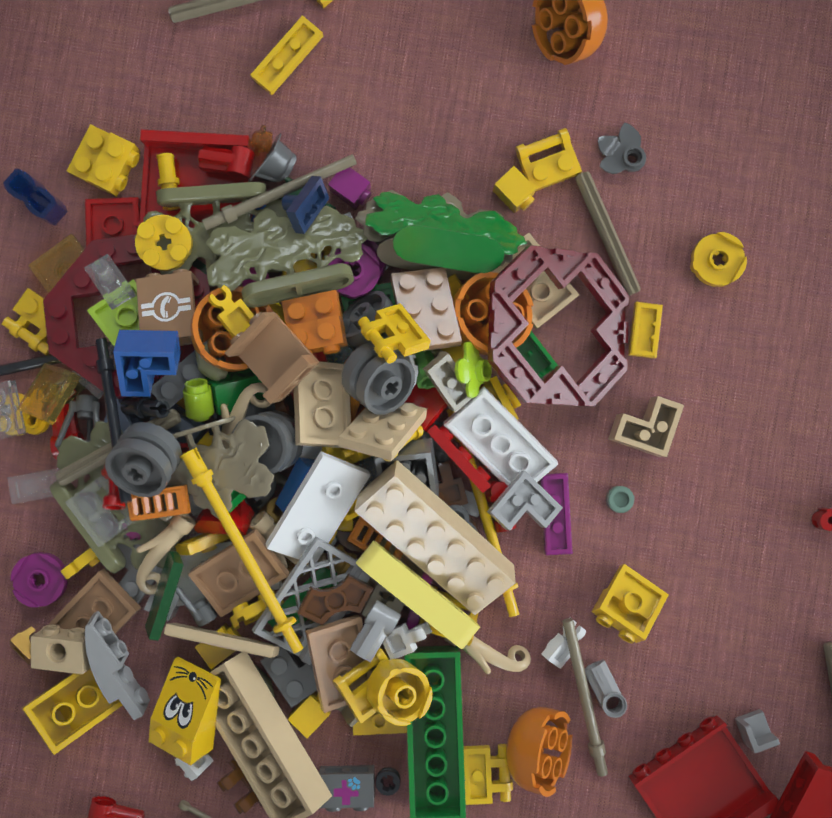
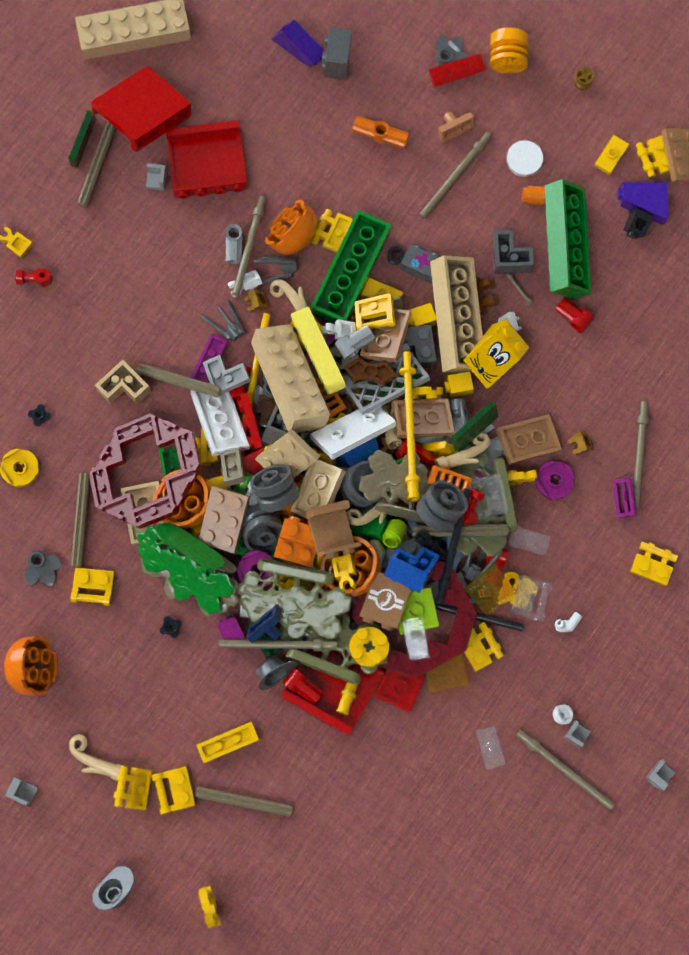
camera: 155 degrees left, 10 degrees down
clear blue brick [3,168,68,226] -> none
yellow slope [21,668,123,755] -> none
tan brick [31,625,90,674] -> none
yellow plate [67,124,141,197] -> none
light grey slope [85,611,150,720] -> none
tan tile [164,623,280,658] -> none
clear orange plate [251,125,273,156] -> none
yellow plate [358,303,431,364] -> none
yellow brick [366,659,433,726] -> none
lime plate [454,342,492,398] -> none
yellow brick [493,166,536,213] -> none
yellow plate [591,564,669,644] -> none
sand green tile [606,486,634,513] -> none
yellow plate [628,302,663,359] -> none
none -> black plate [28,404,51,427]
none -> dark tan axle [136,364,222,397]
none -> black plate [160,616,182,638]
none -> dark grey plant [200,301,245,341]
none -> pearl gold tile [244,289,269,312]
none -> dark grey plant [254,256,296,285]

